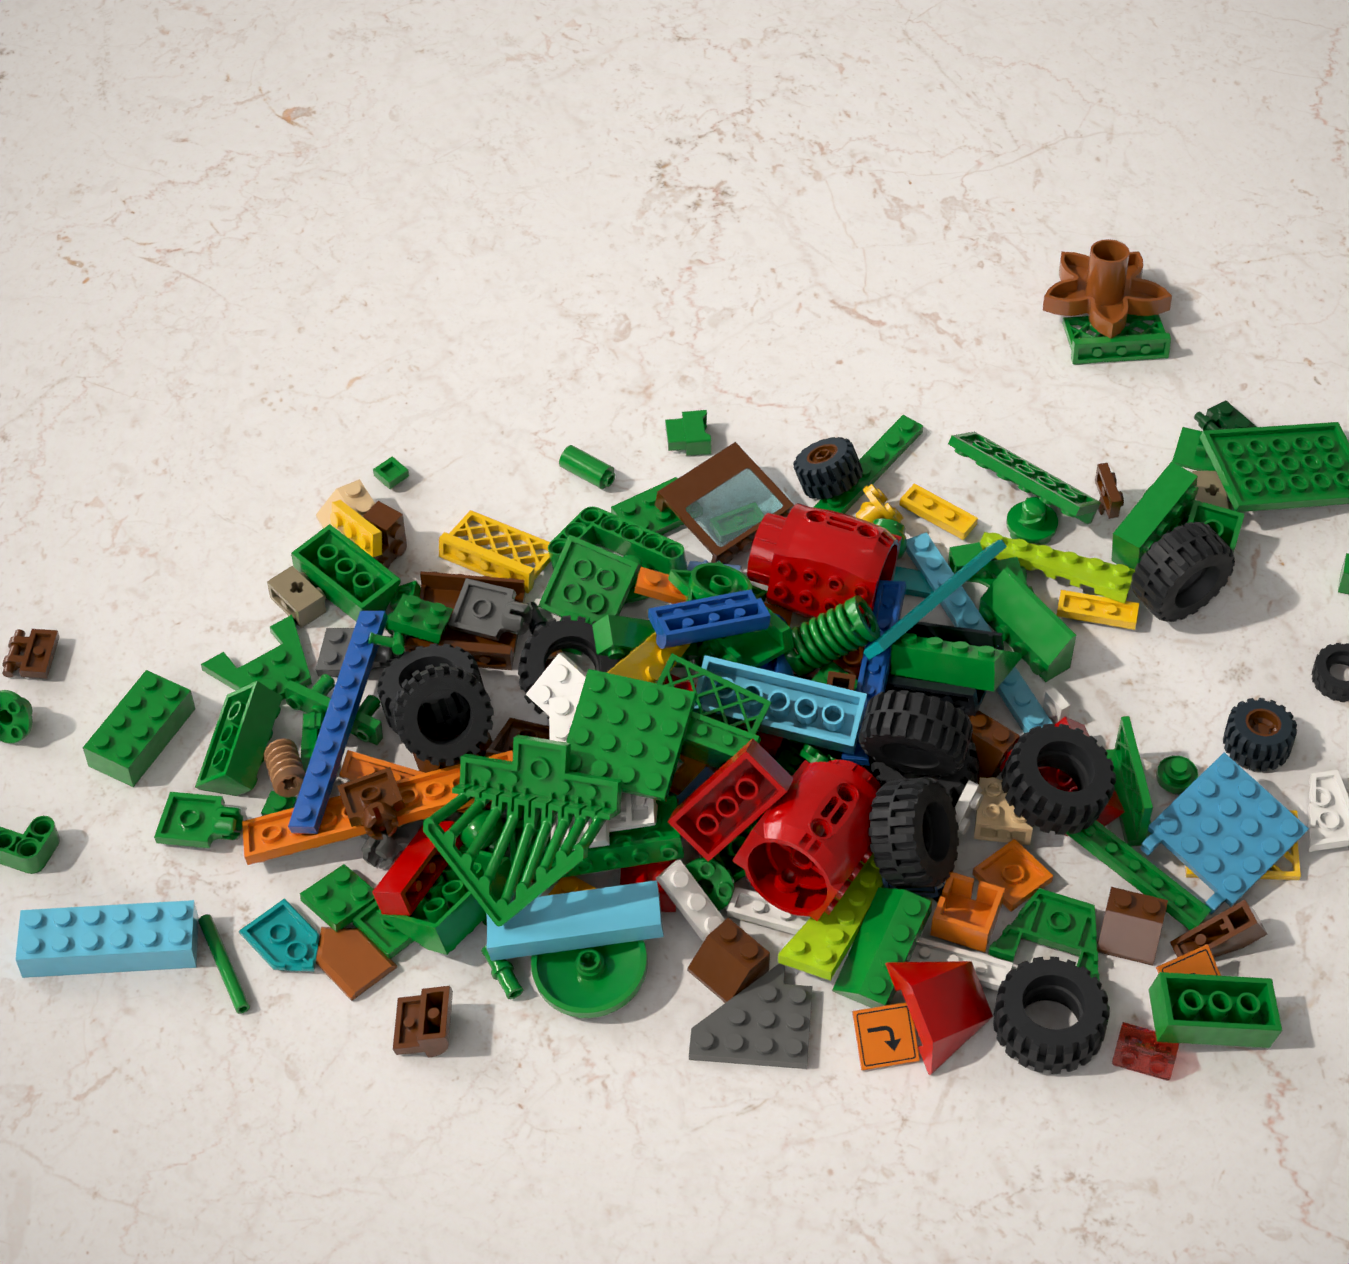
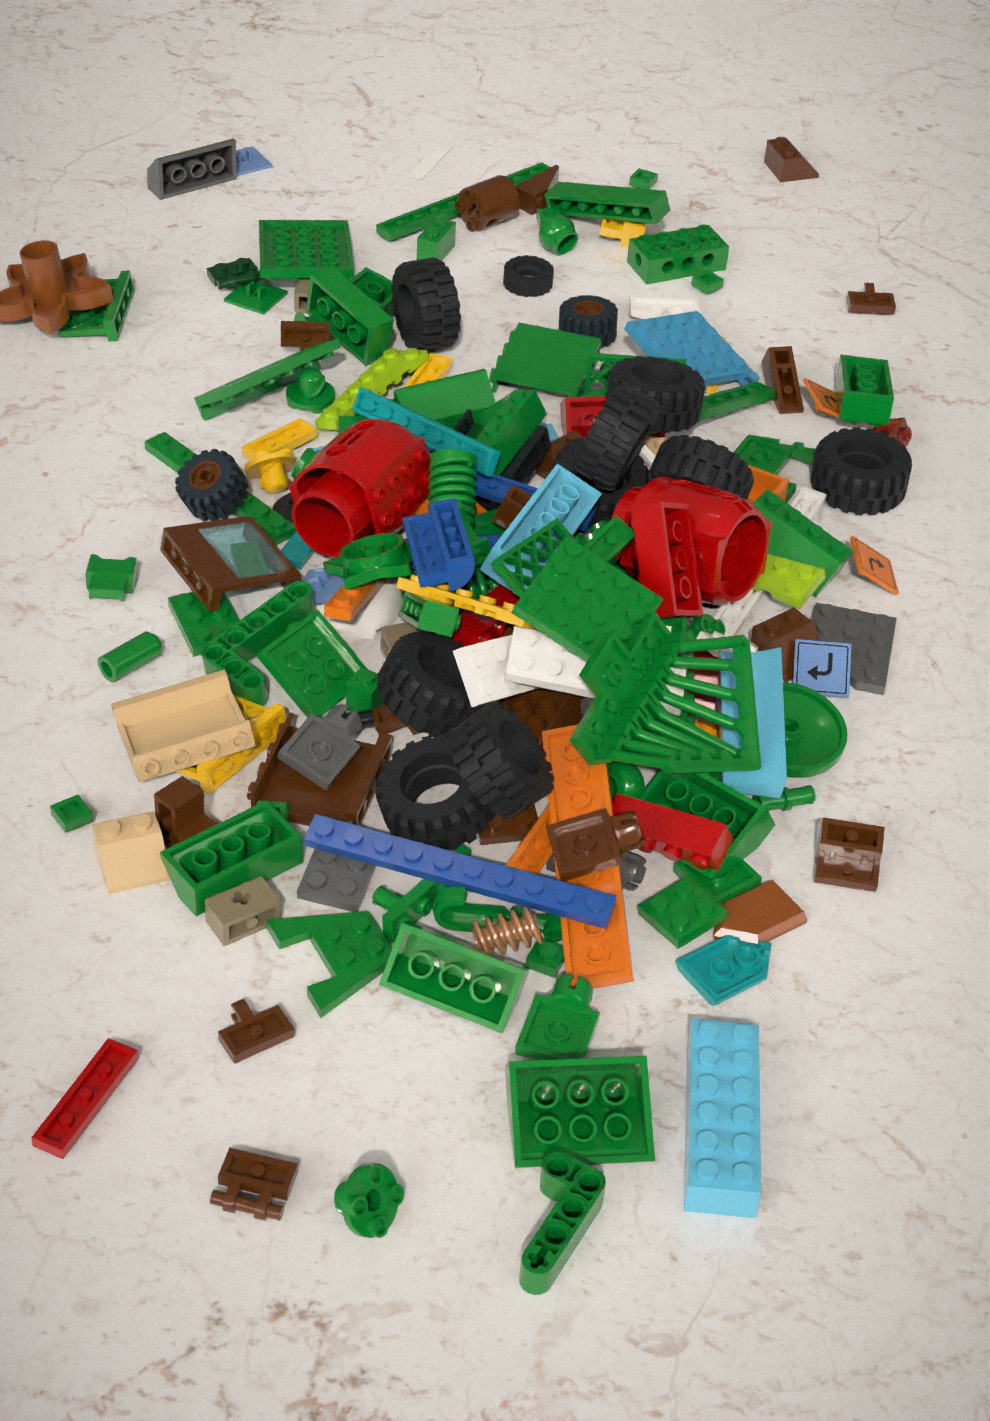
camera: 85 degrees left, 10 degrees down
green brick [83,670,195,787] -> none
green piece [198,914,250,1014] -> none
yellow plate [330,500,382,557] -> none
green piece [368,612,406,655] -> none
green plate [388,594,453,644] -> none
red wedge [885,961,993,1075] -> none
reddish brown slope [1097,887,1168,966] -> none
none -> red plate [31,1038,138,1159]
none -> tan panel [111,669,256,783]
none -> reddish brown plate [218,999,295,1064]
none -> green panel [489,322,601,397]
none -> green slope [505,1056,655,1168]
none -> medium blue piece [793,639,852,699]

